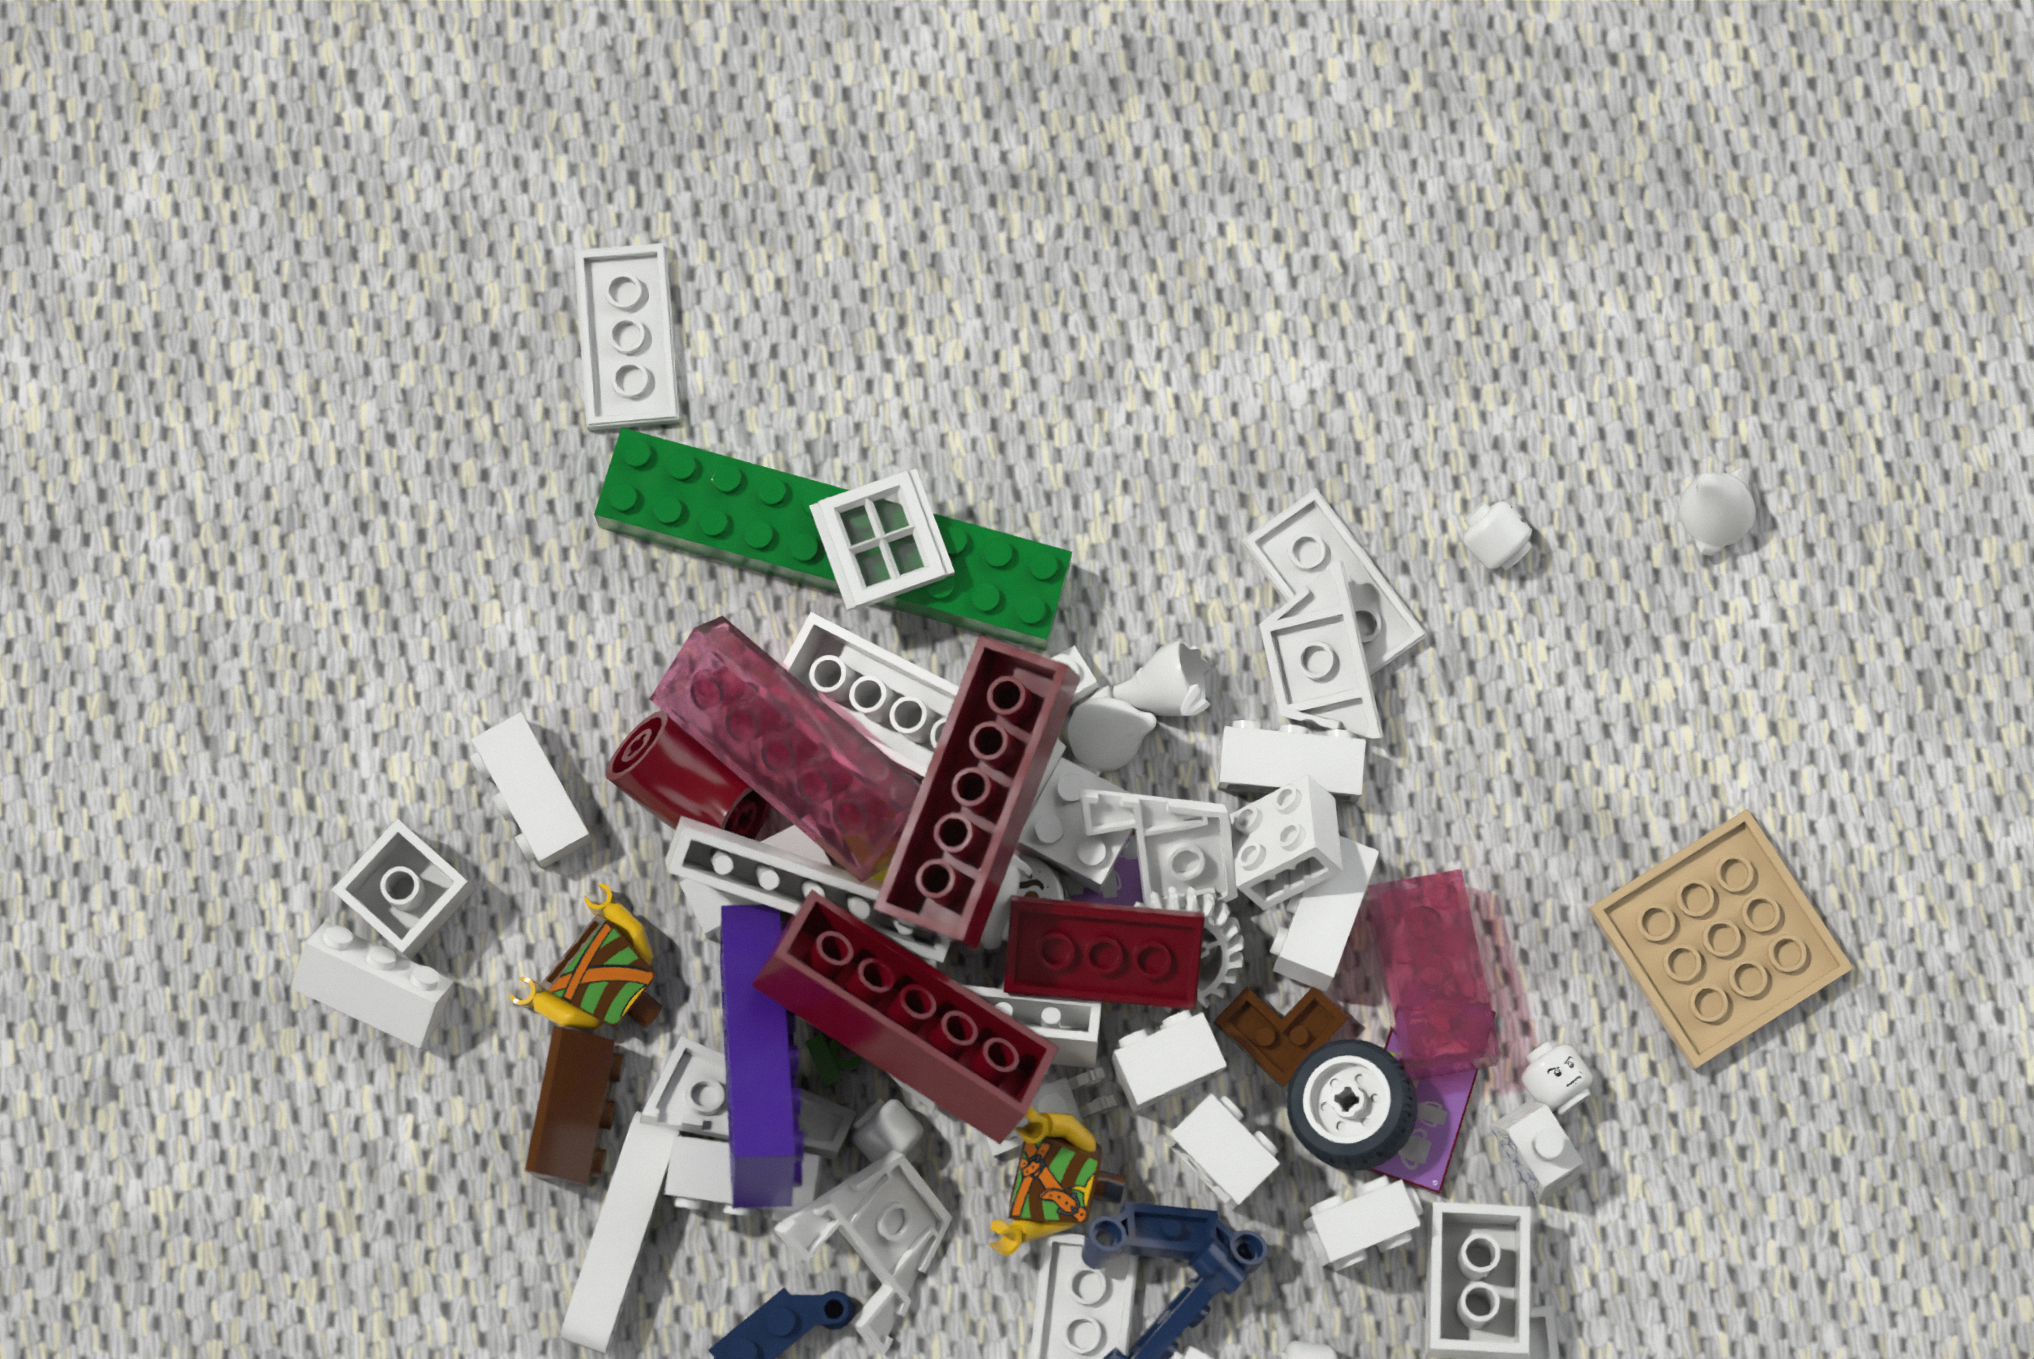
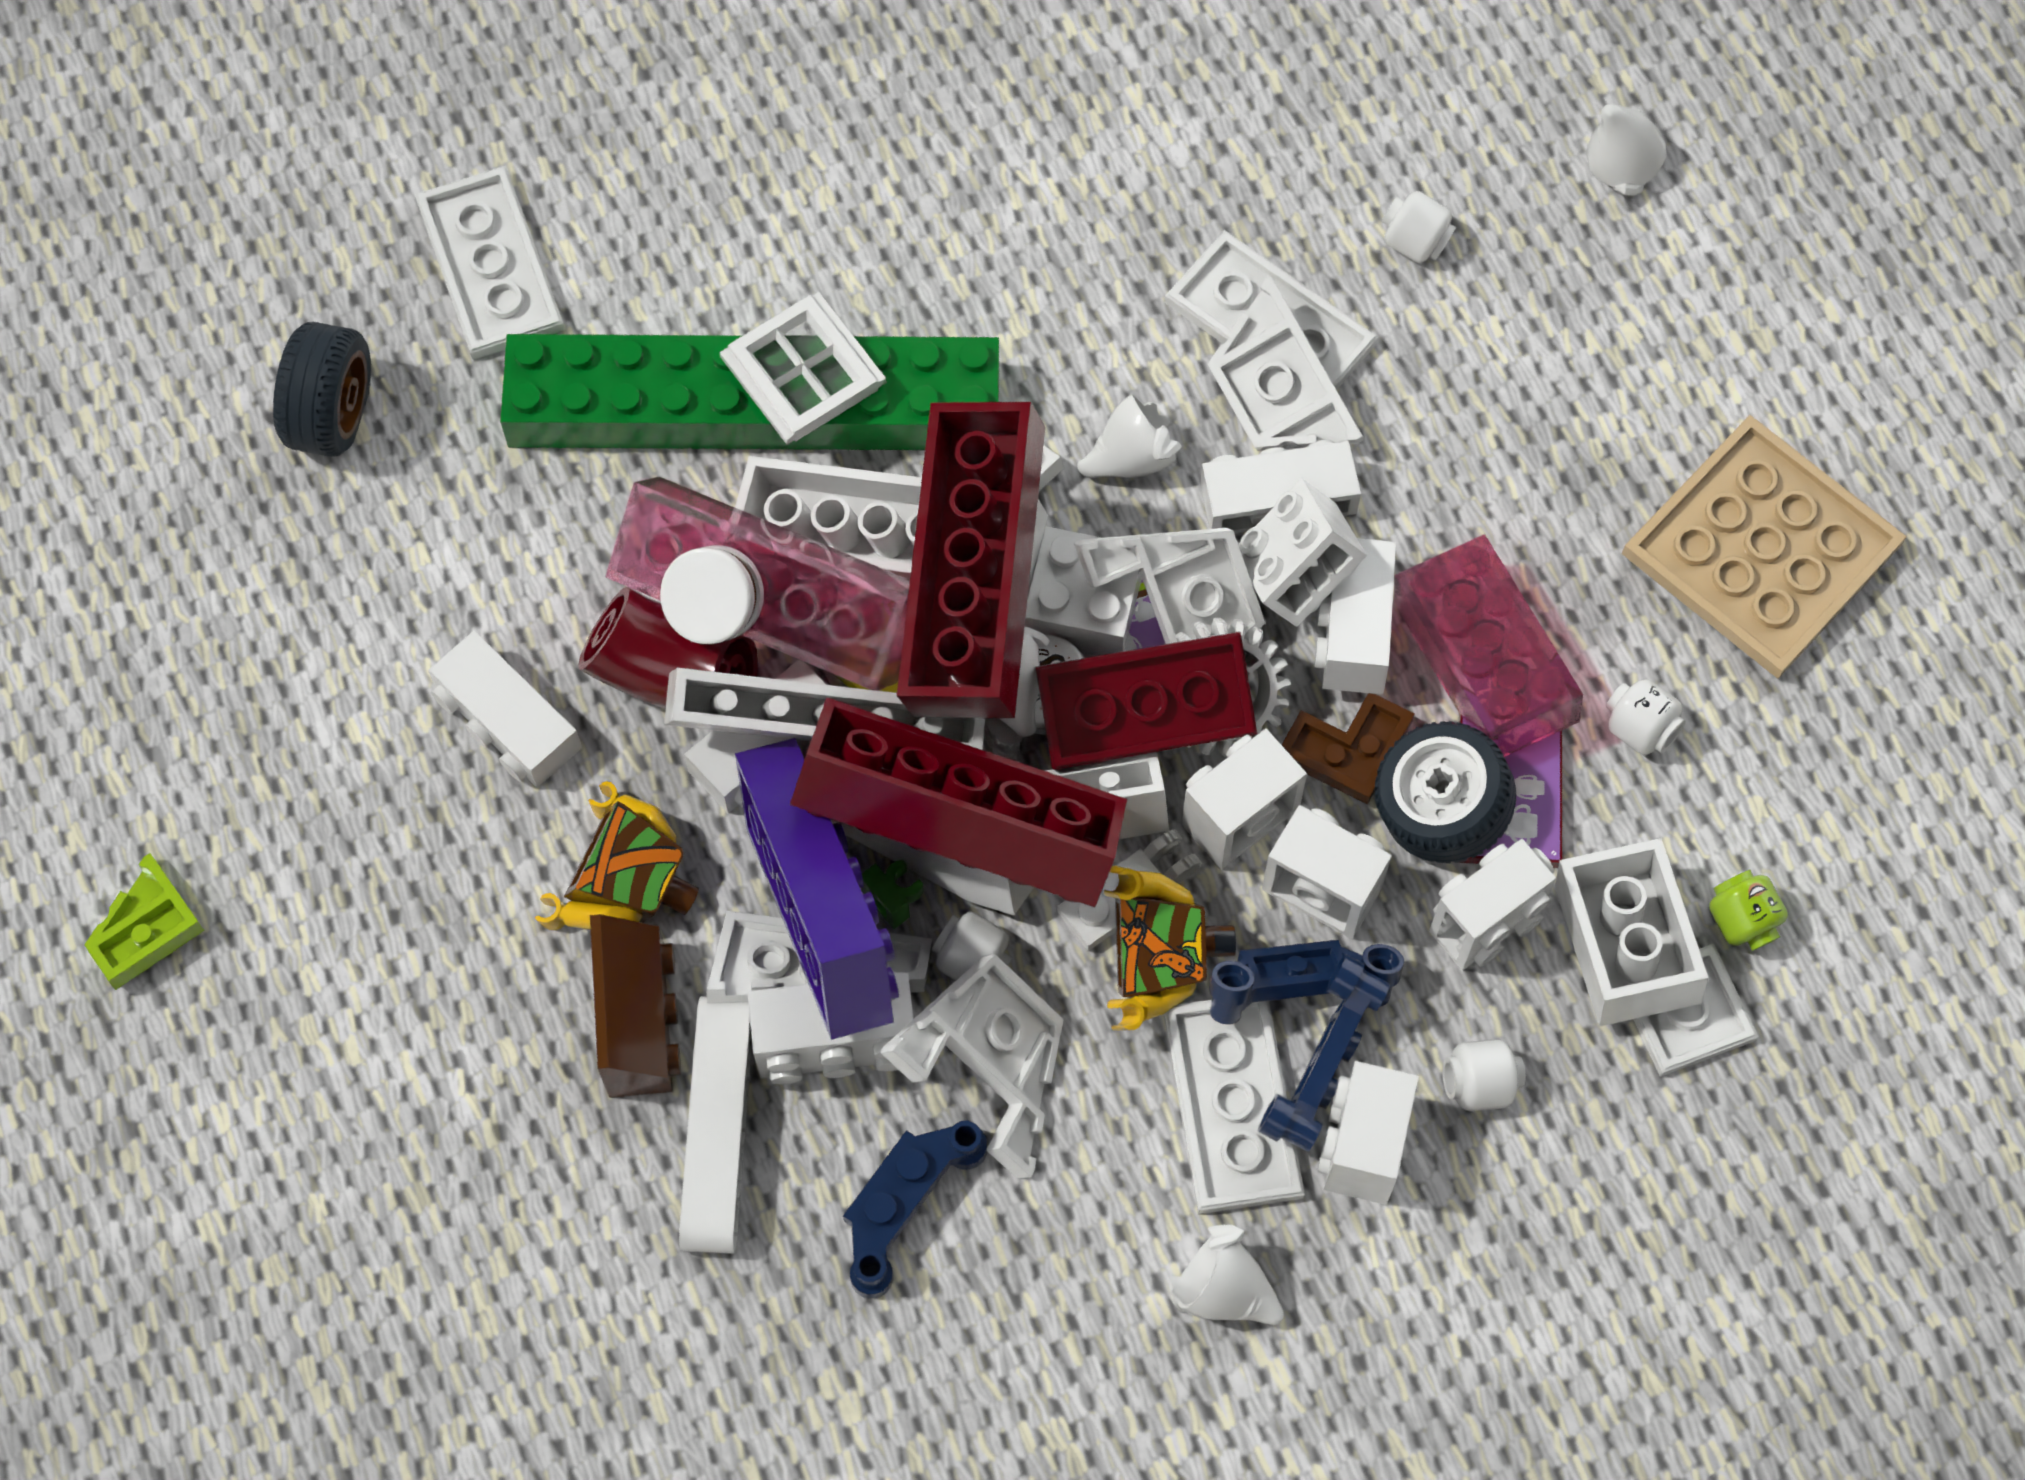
camera: 10 degrees left, 10 degrees down
white brick [291,921,454,1049] -> none
white brick [332,818,475,960] -> none
white hat [1068,686,1156,776] -> none
white torso [1489,1100,1584,1203] -> none
none -> lime wing [84,853,205,990]
none -> black wheel [273,322,371,457]
none -> white head [660,545,764,644]
none -> lime head [1709,870,1788,951]

